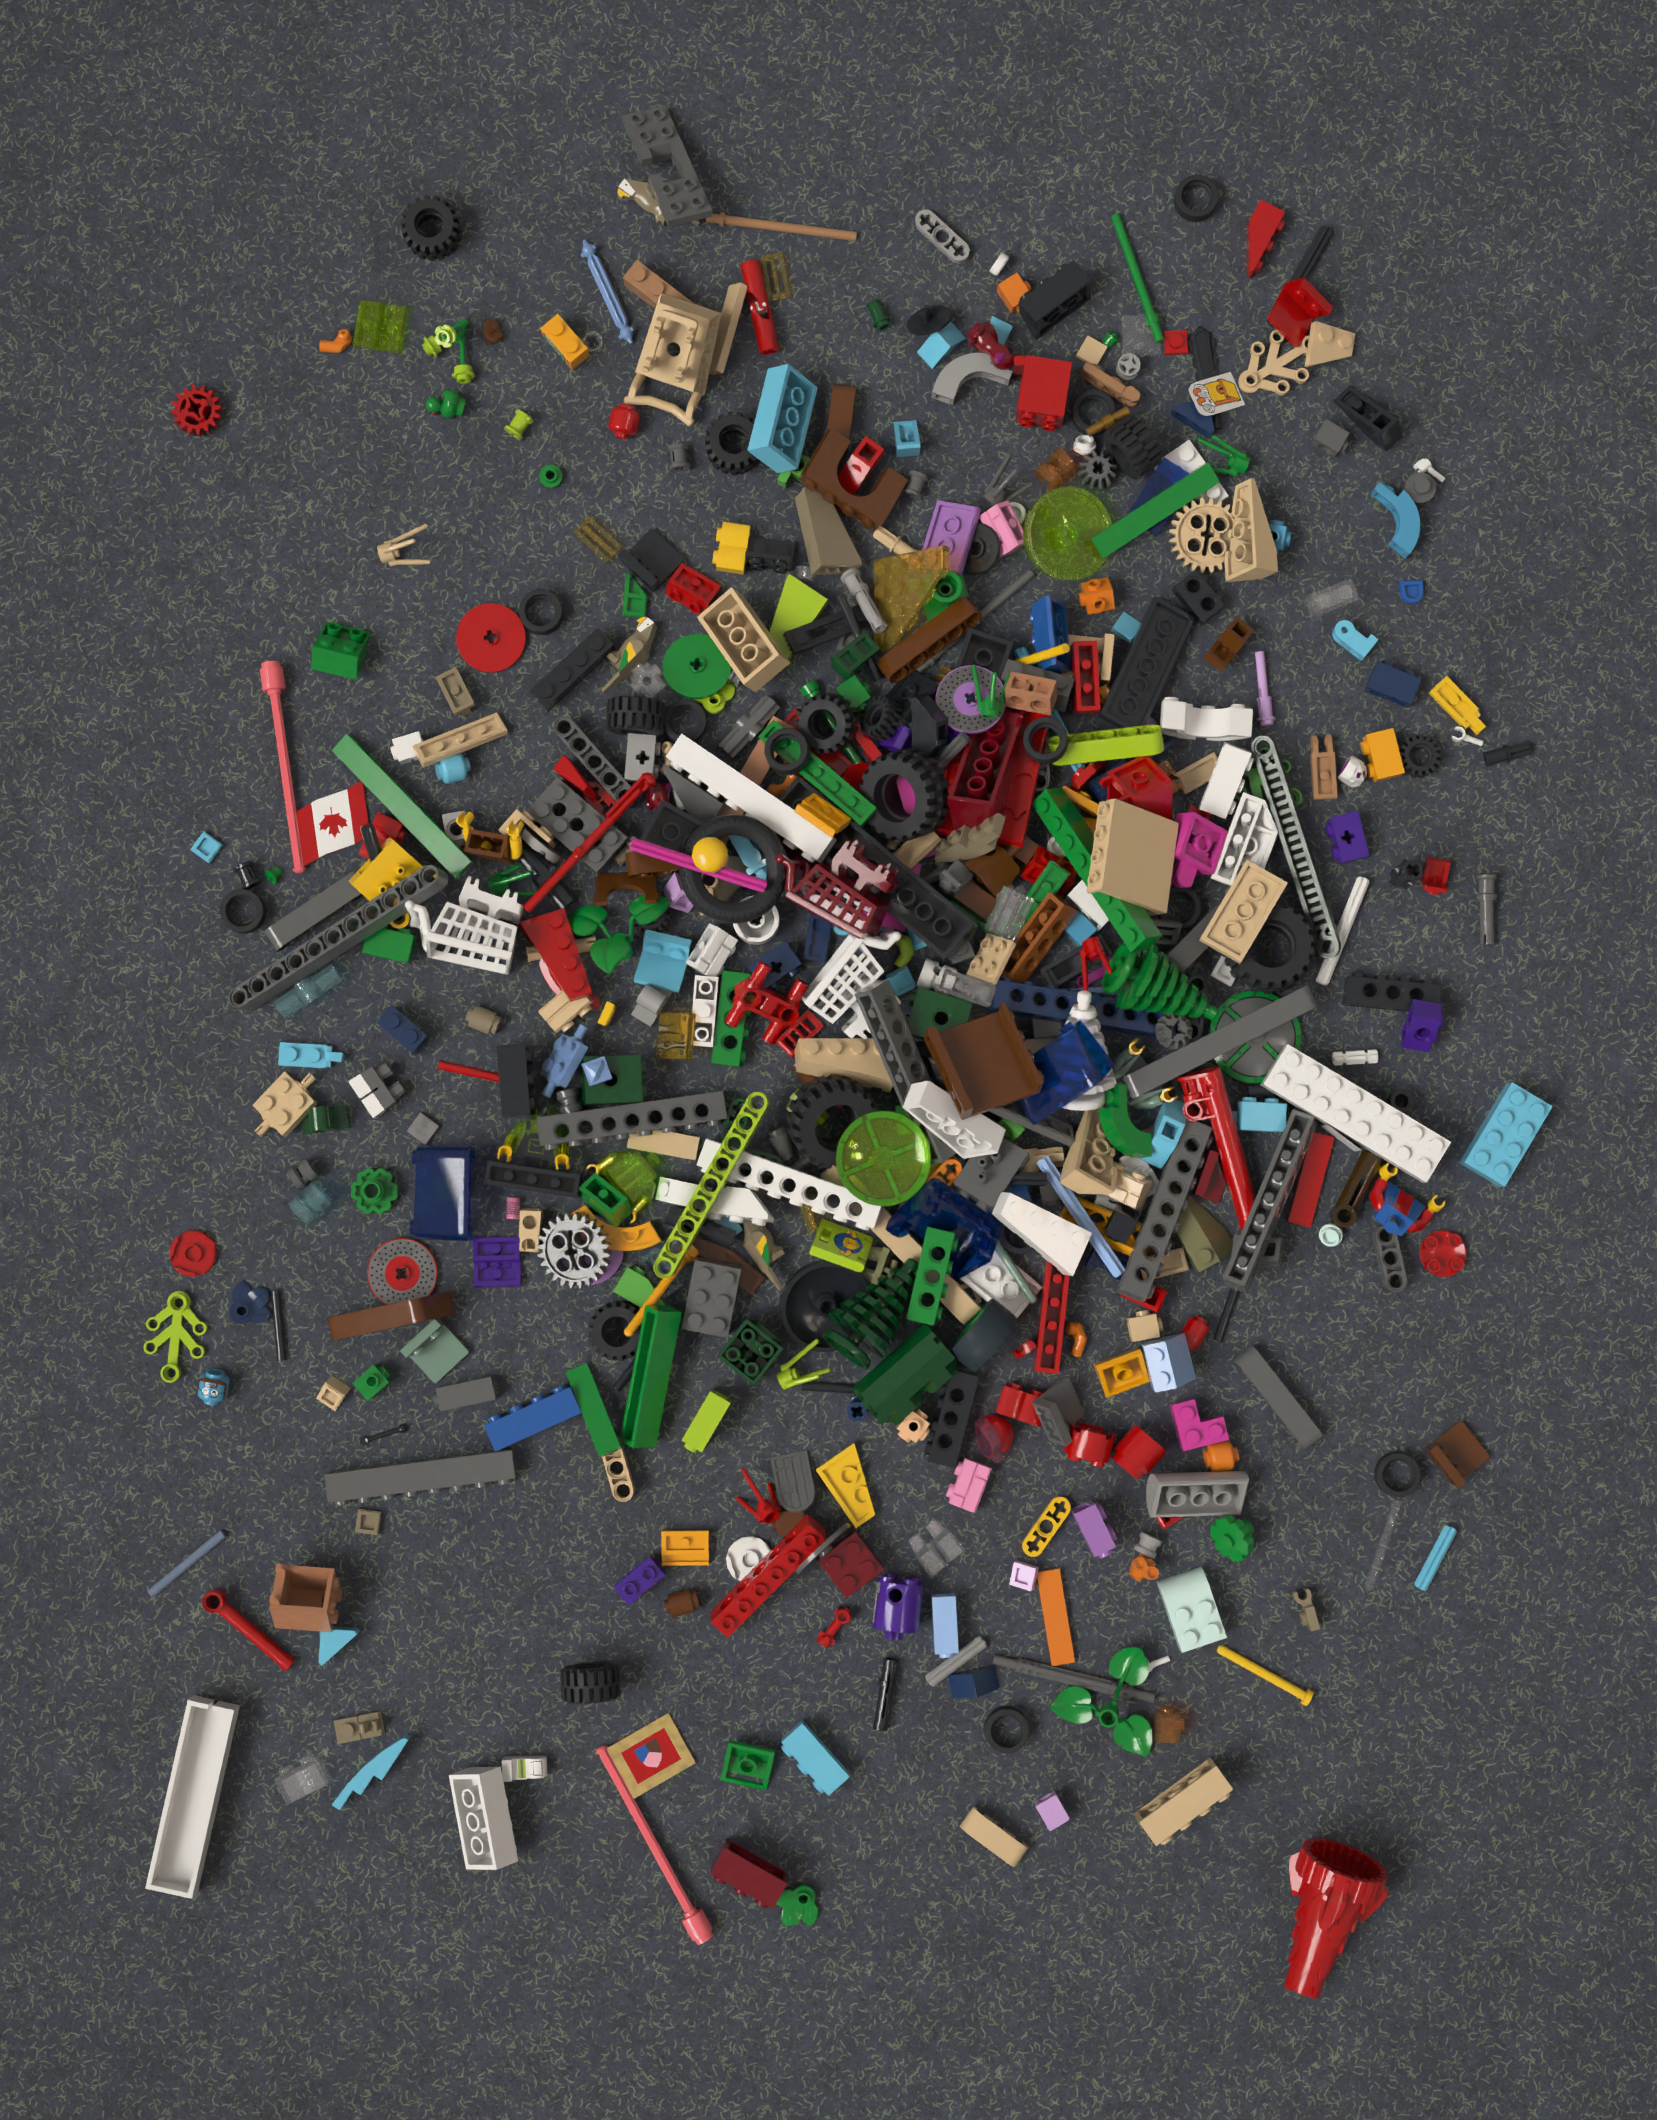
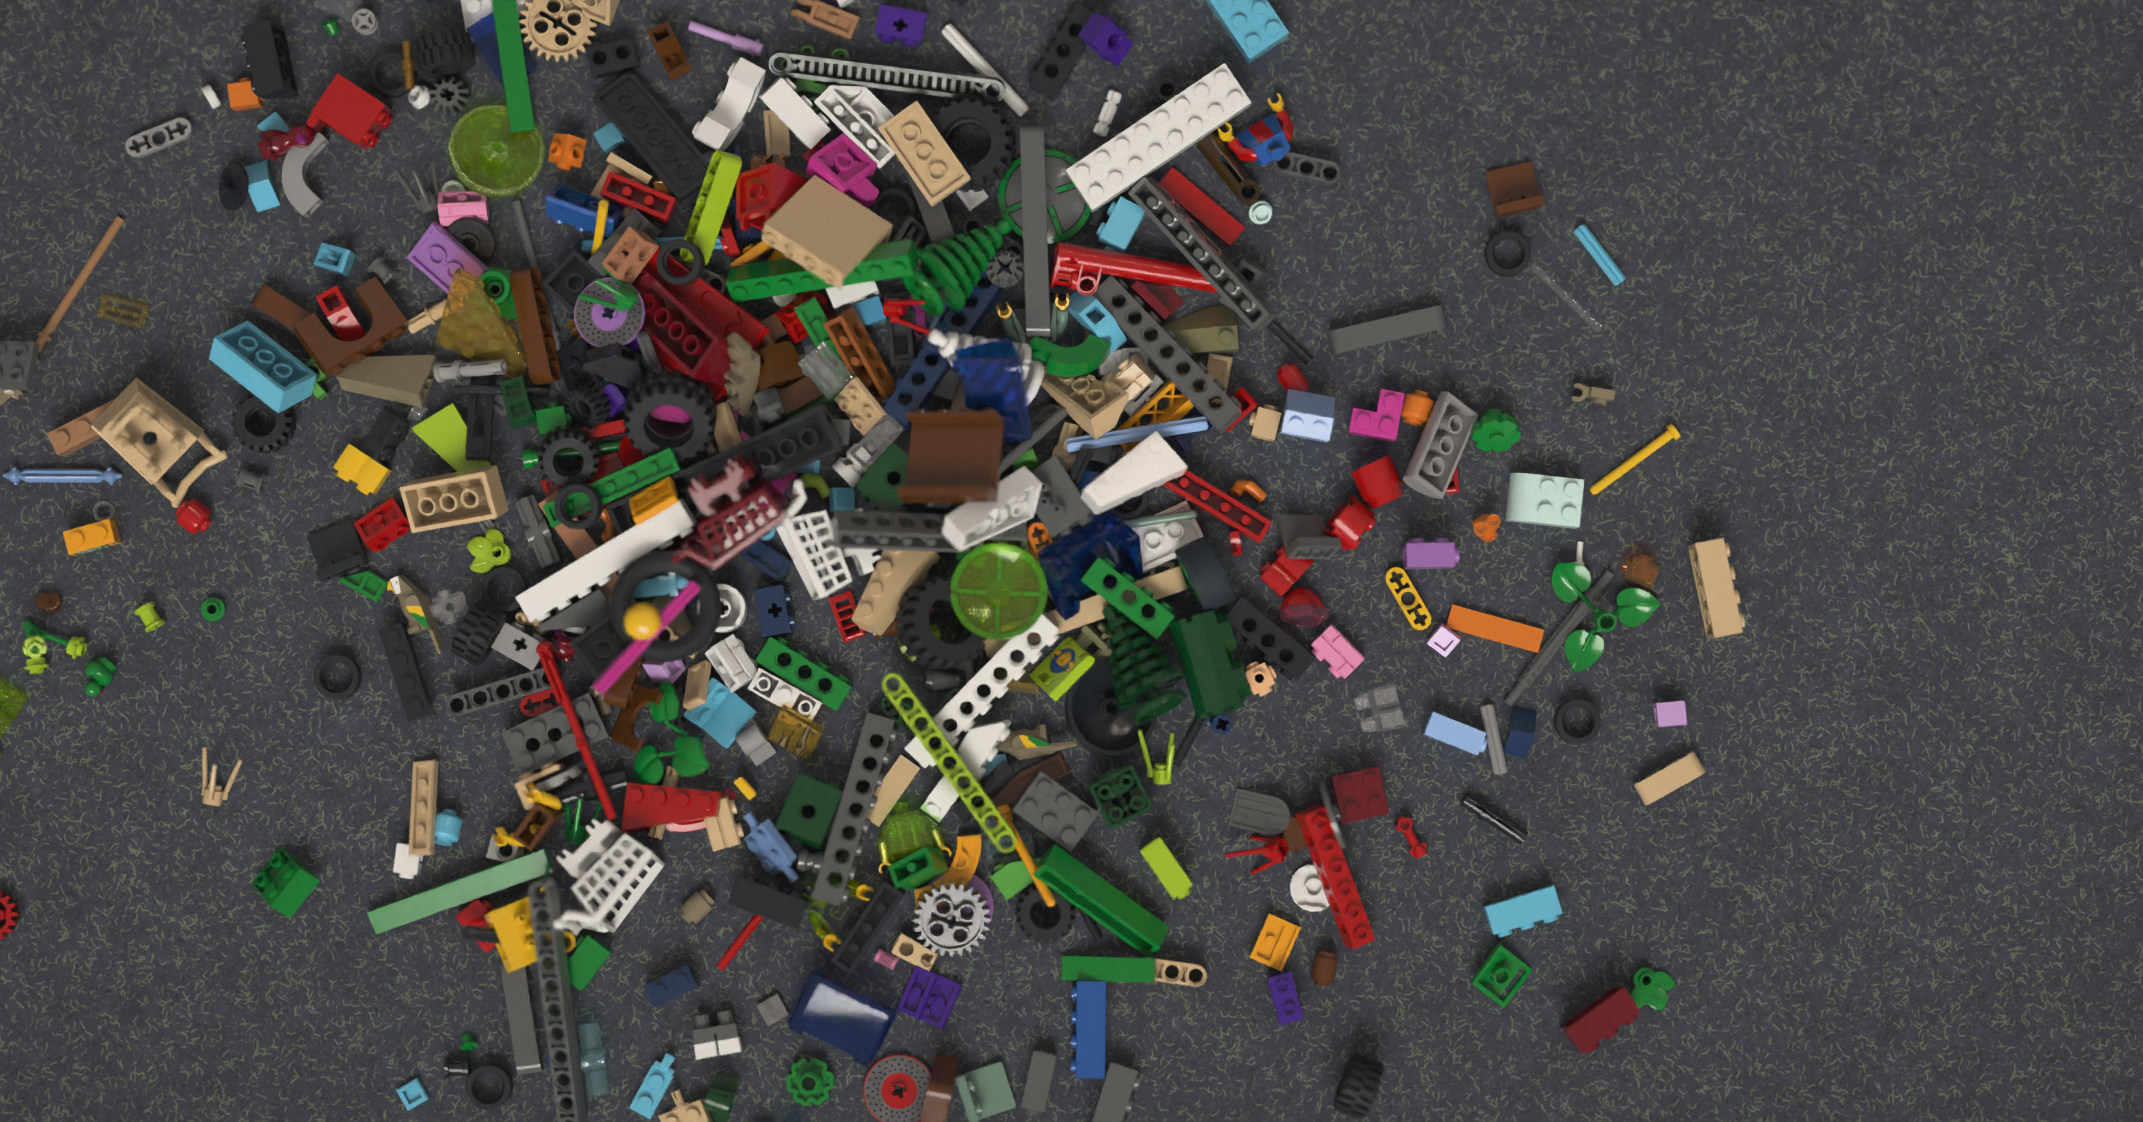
camera: 65 degrees left, 0 degrees up
flag [260,661,369,873] -> none
dark tan plate [436,667,475,717] -> none
red piece [456,603,526,673] -> none
red slope [553,755,597,799] -> none
clear yellow tile [573,515,622,564] -> none
medium blue tile [581,1056,612,1087] -> none
flag [596,1713,714,1945] -> none
green piece [662,634,732,699] -> none
tan tile [709,283,748,375] -> none
red piece [724,961,809,1045] -> none
red piece [740,260,780,356] -> none
yellow wing [816,1443,875,1528] -> none
dark green pin [866,299,890,331] -> none
dark purple cylinder [872,1573,924,1640] -> none
clear orange wheel [1034,448,1077,493] -> none
tan tile [1076,336,1107,365] -> none
medium nougat hinge [1079,361,1141,408] -> none
light orange slope [1094,1348,1150,1398] -> none
black brick [1104,1202,1140,1244] -> none
light grey wheel [1133,1531,1163,1559] -> none
red cone [1284,1838,1388,1999] -> none
white sticker [1321,1125,1362,1151] -> none
red dish [1419,1230,1467,1277] -> none
none -> tan tile [683,660,712,711]

